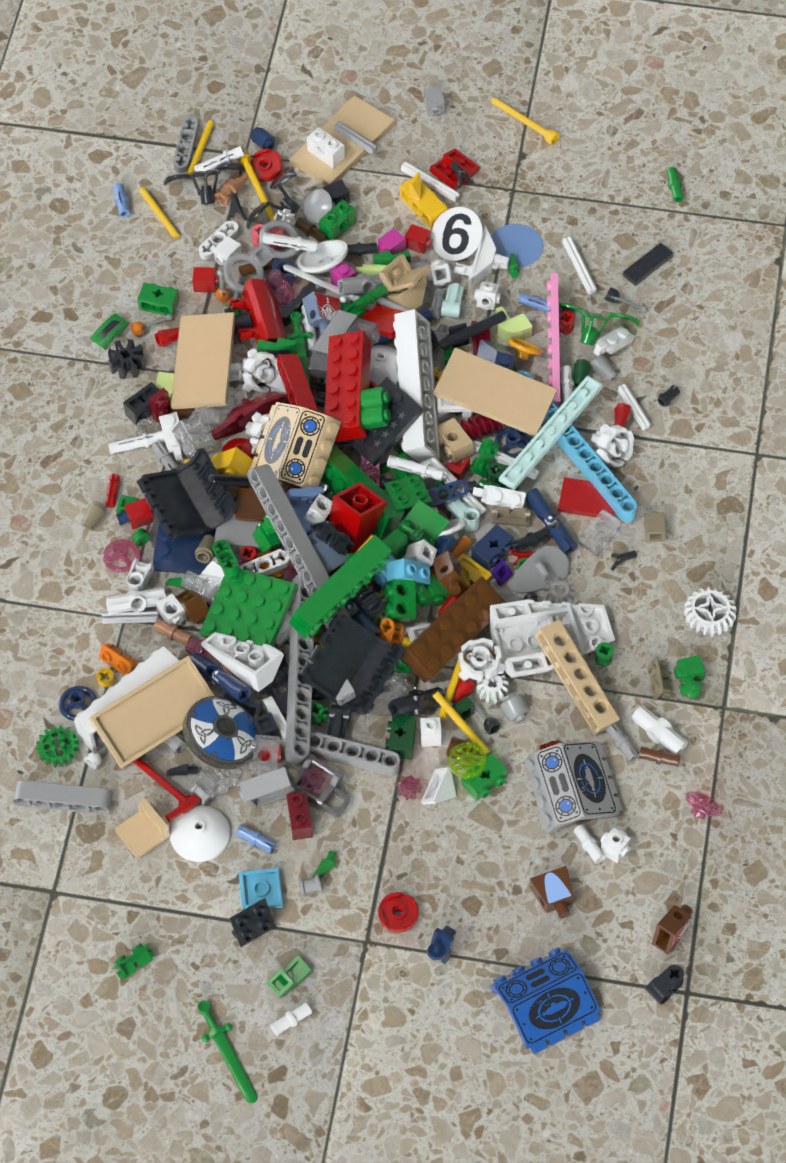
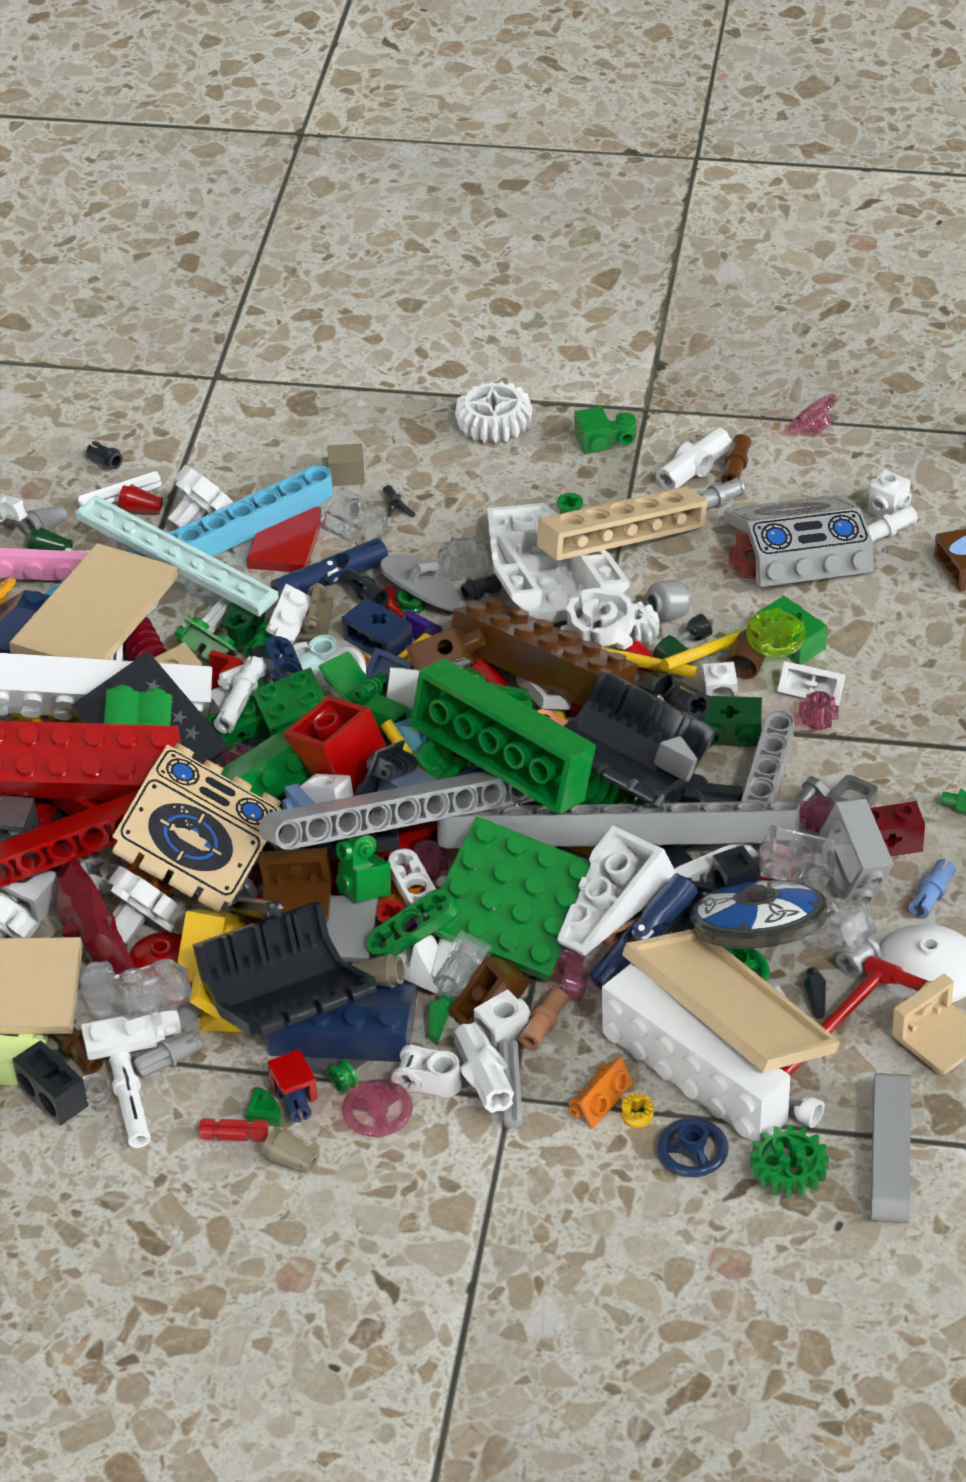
camera: 90 degrees left, 15 degrees down
dark red plate [149,387,171,423] -> none
dark blue piece [494,427,531,458] -> none
dark tan hinge [648,657,672,700] -> none

